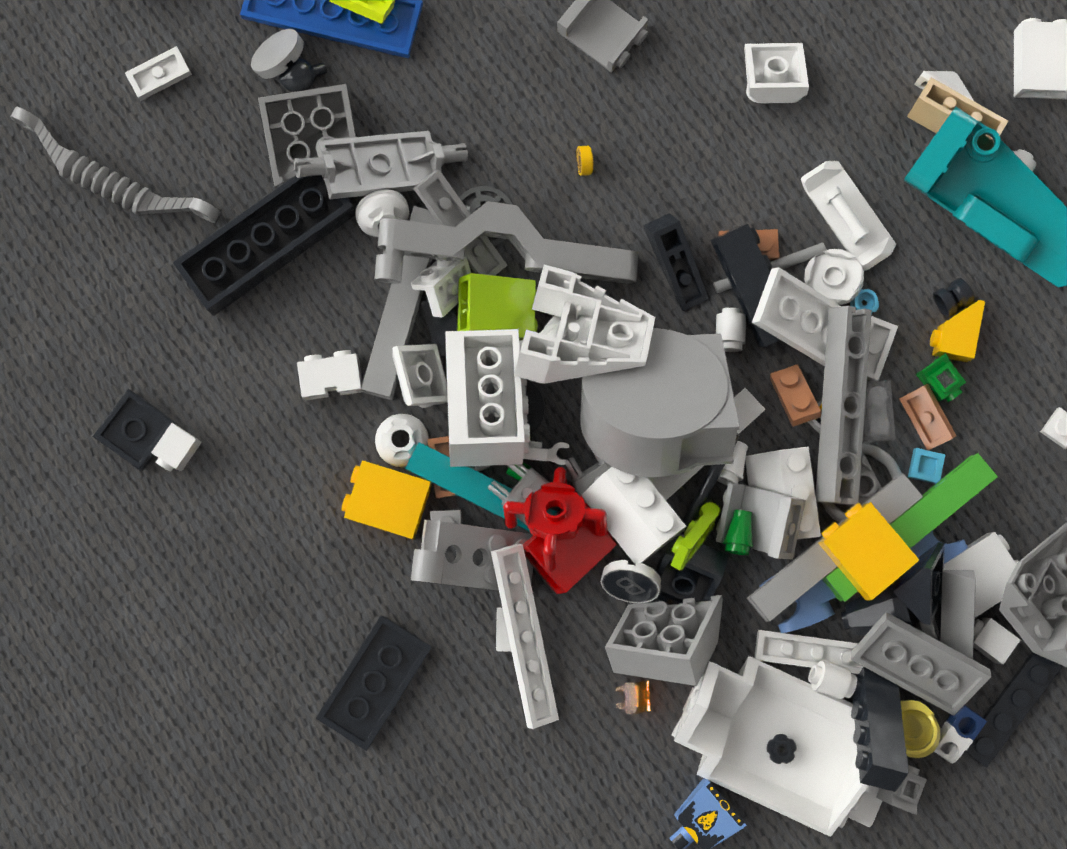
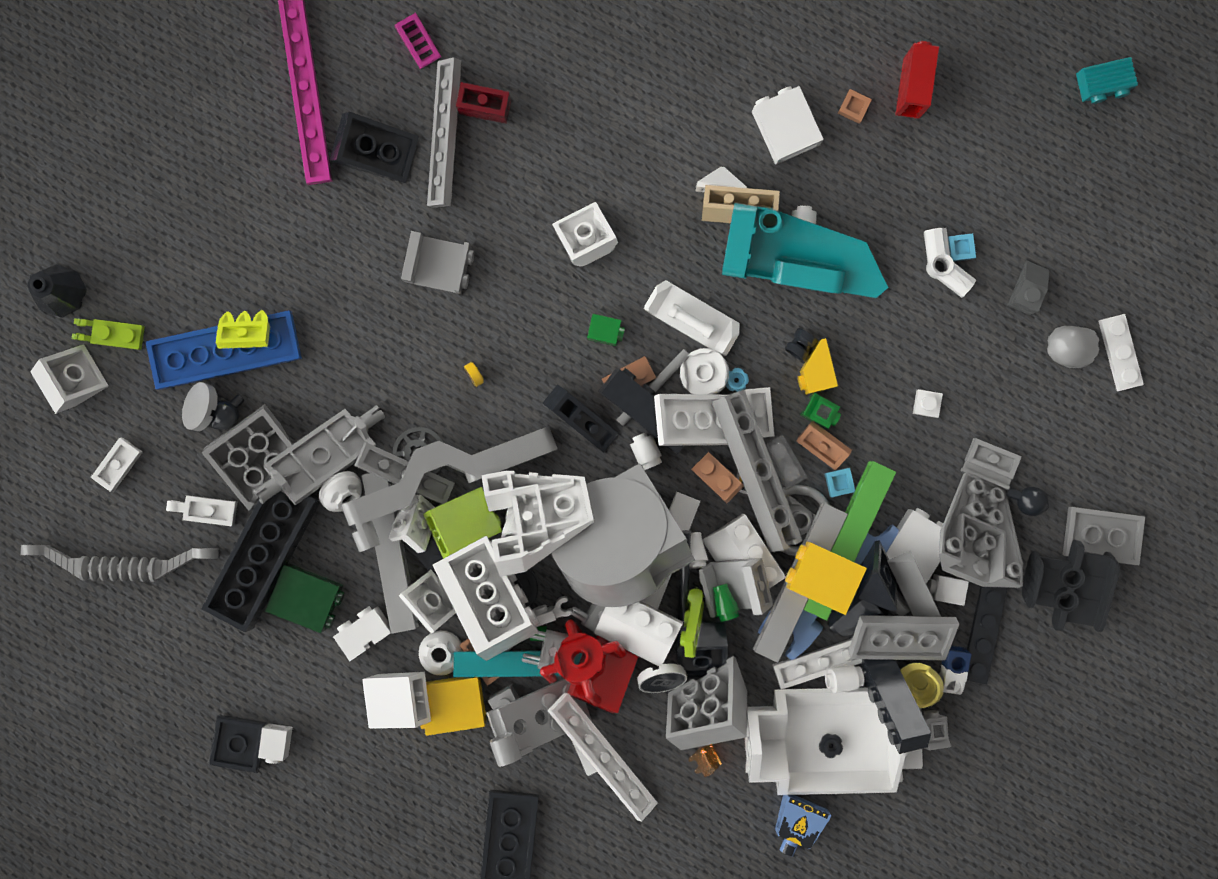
camera: 20 degrees left, 5 degrees up
none -> white plate [166,495,238,526]
none -> dark green brick [265,563,345,633]
none -> white brick [363,672,431,728]
none -> green brick [587,314,625,346]

